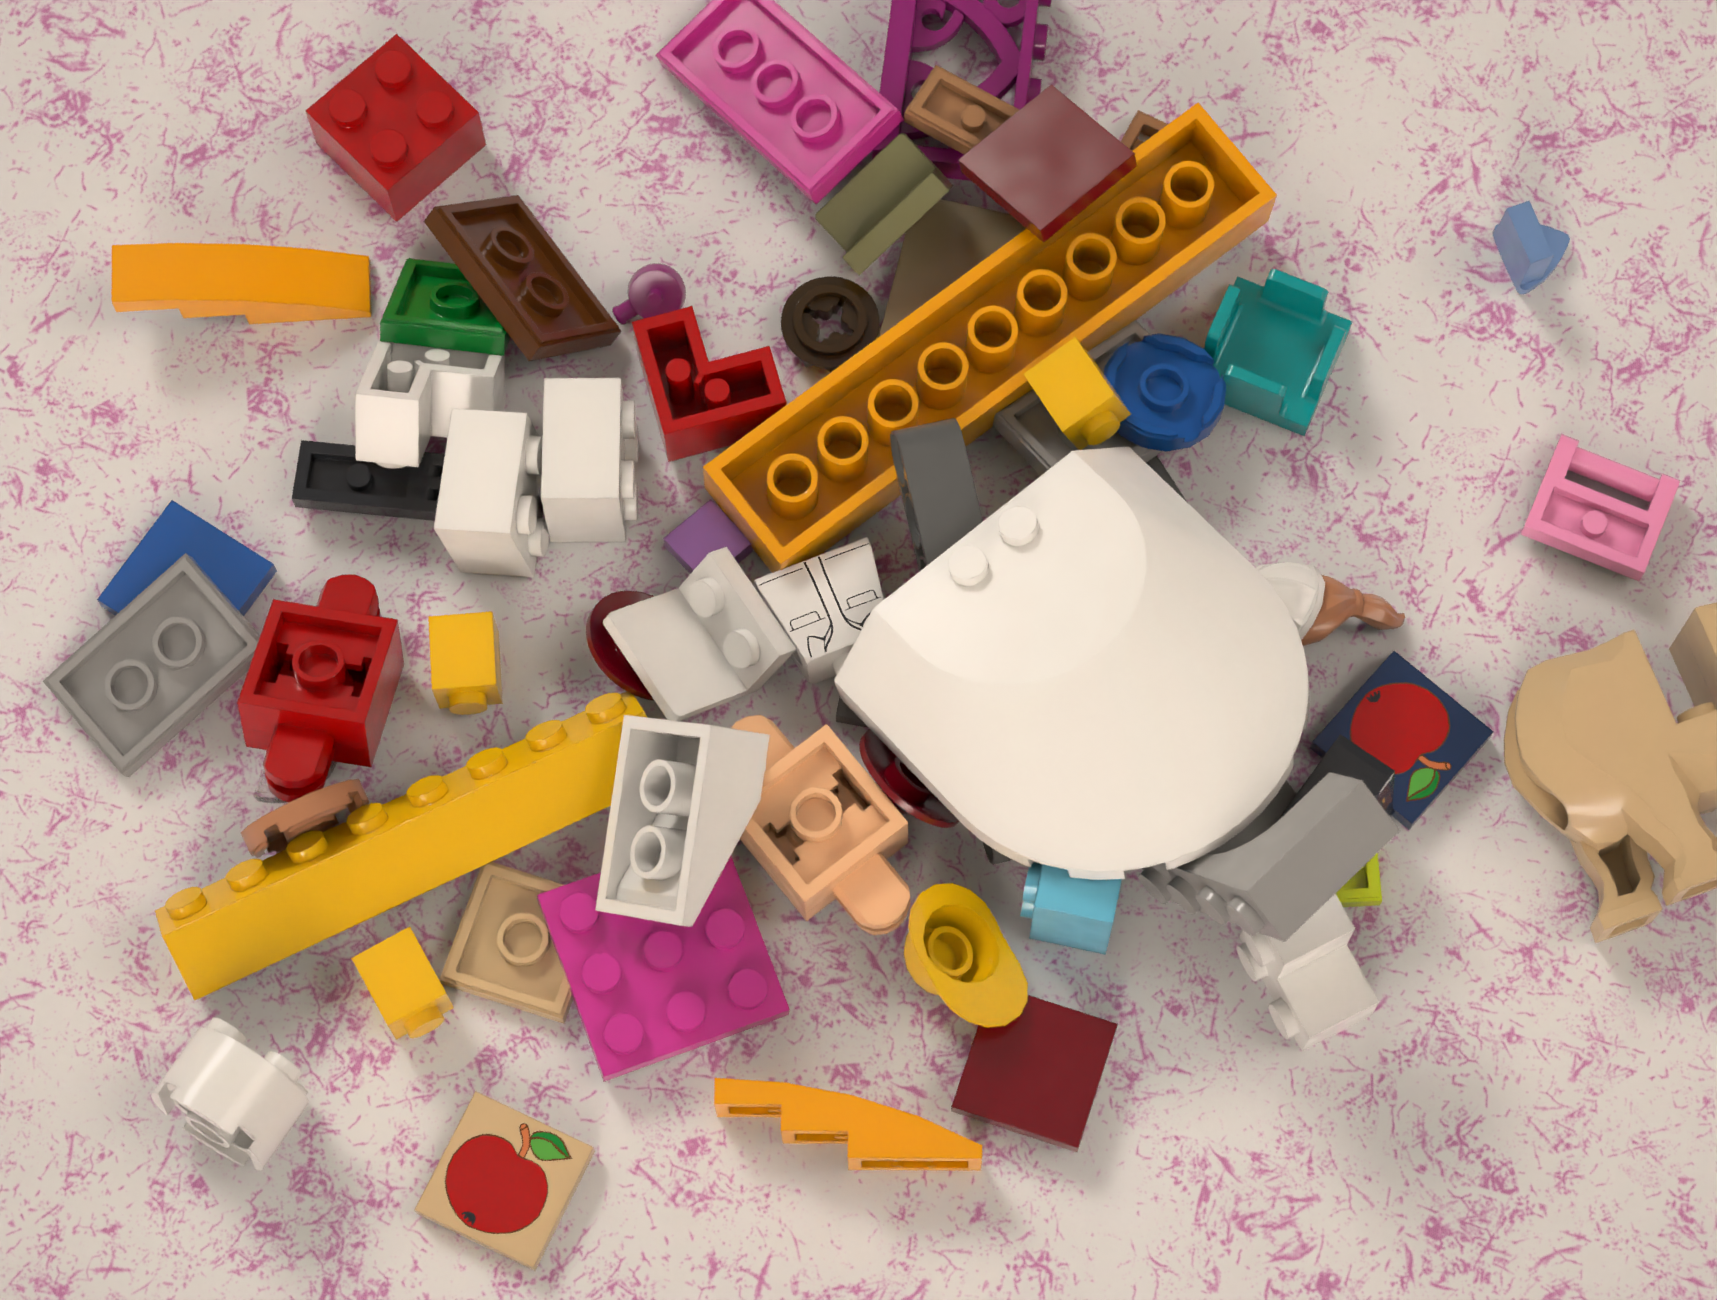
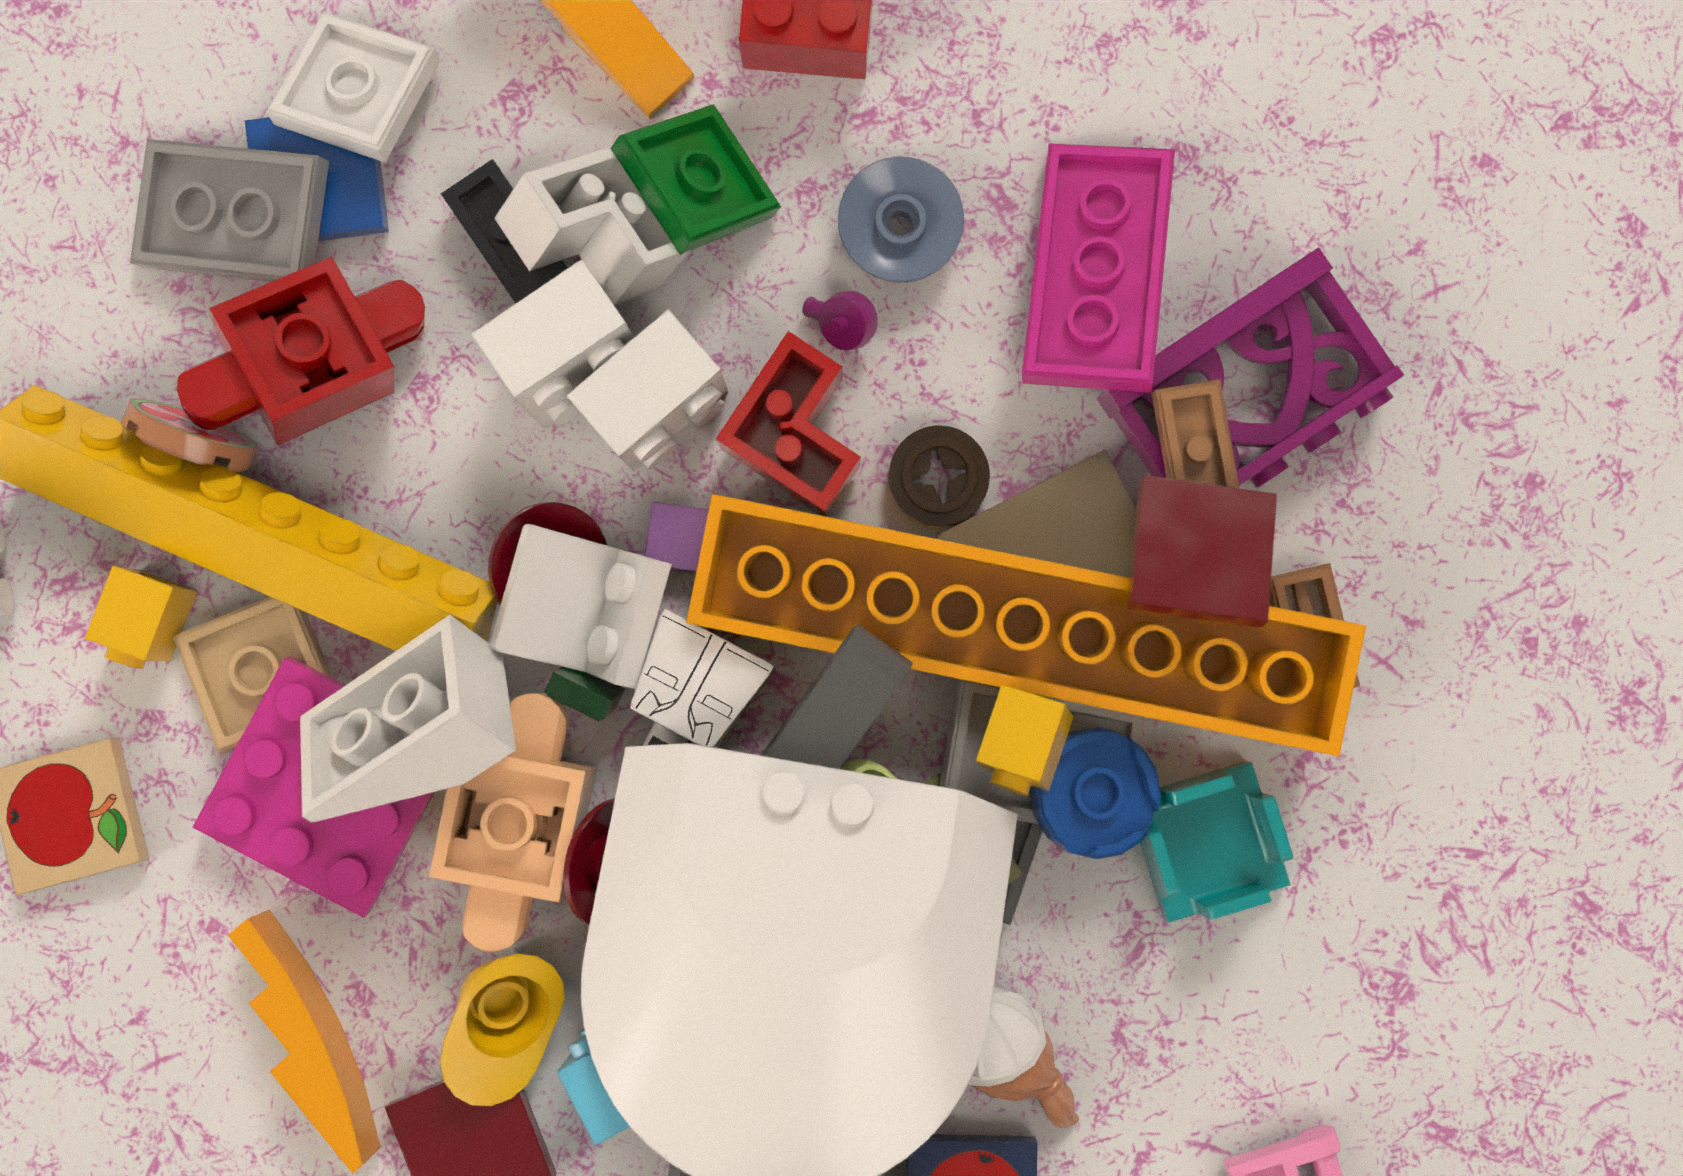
camera: 50 degrees right, 15 degrees up
reddish brown tile [424,195,622,361] -> none
yellow brick [428,611,503,715] -> none
olive panel [815,133,953,276] -> none
medium blue tile [1492,201,1570,295] -> none
none -> white tile [266,12,440,163]
none -> dark green tile [544,666,625,722]
none -> sand blue dish [838,157,964,283]

